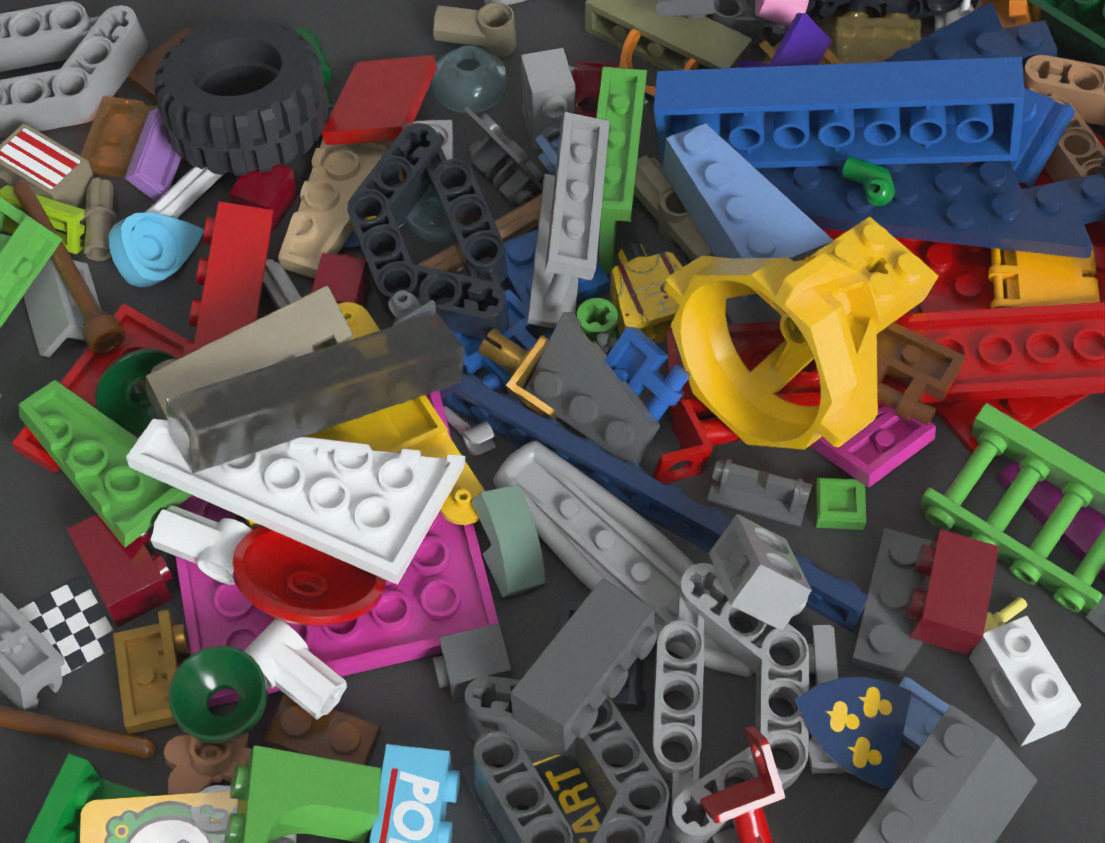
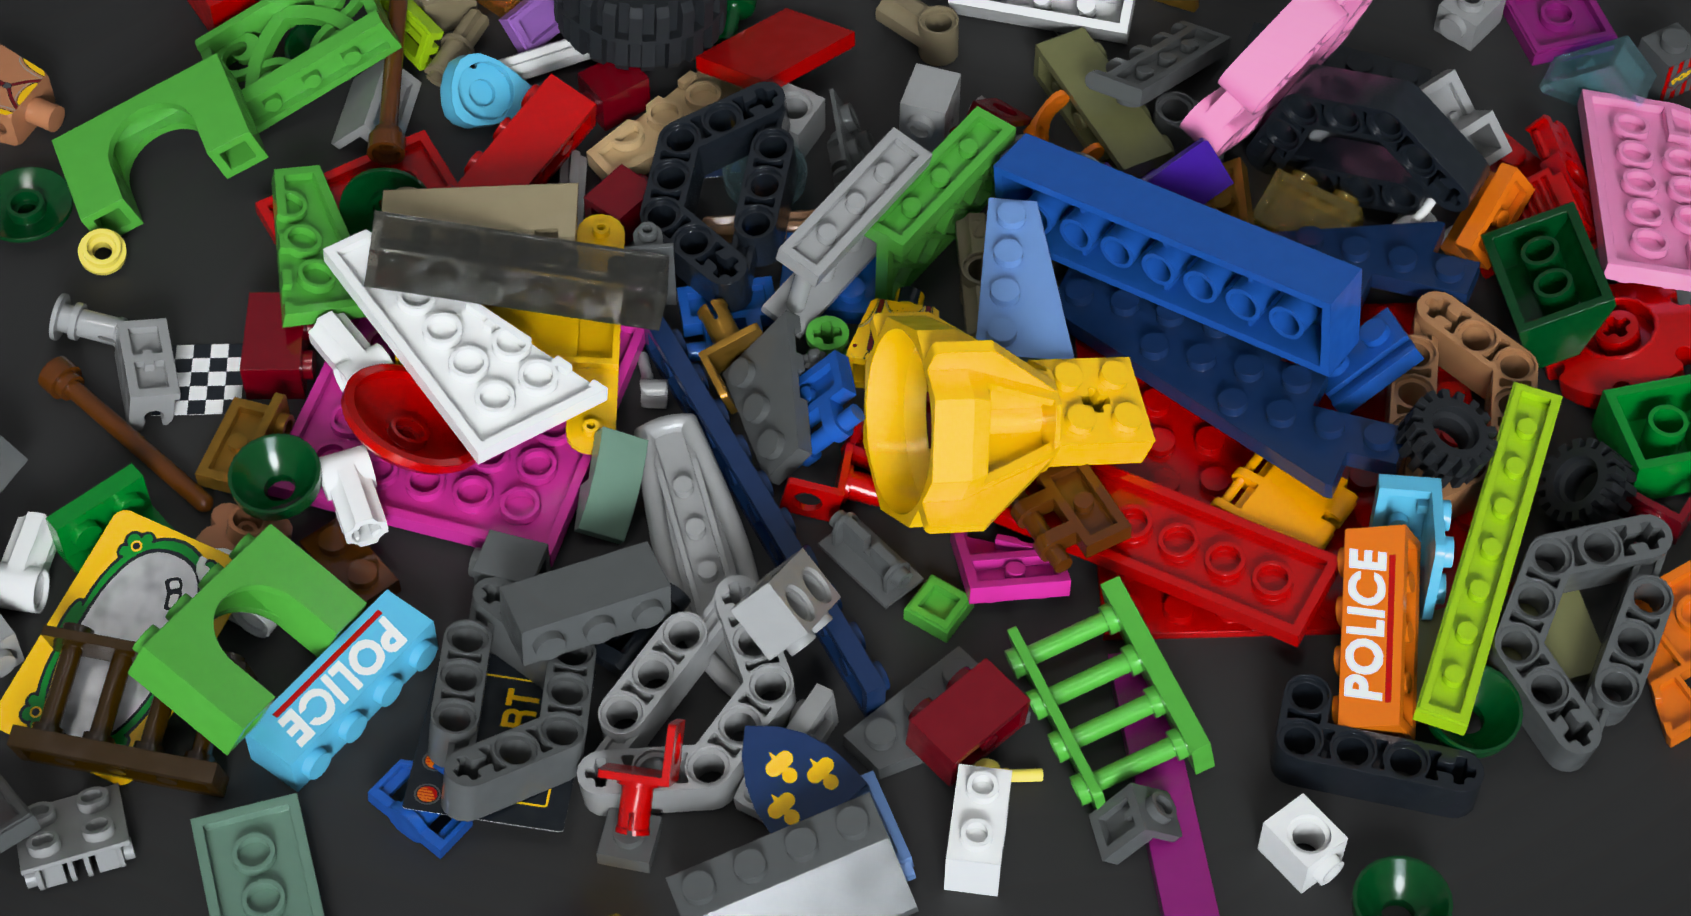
camera: 30 degrees right, 5 degrees down
clear light blue piece [432,46,507,113] -> none
green arm [842,156,895,206] -> none

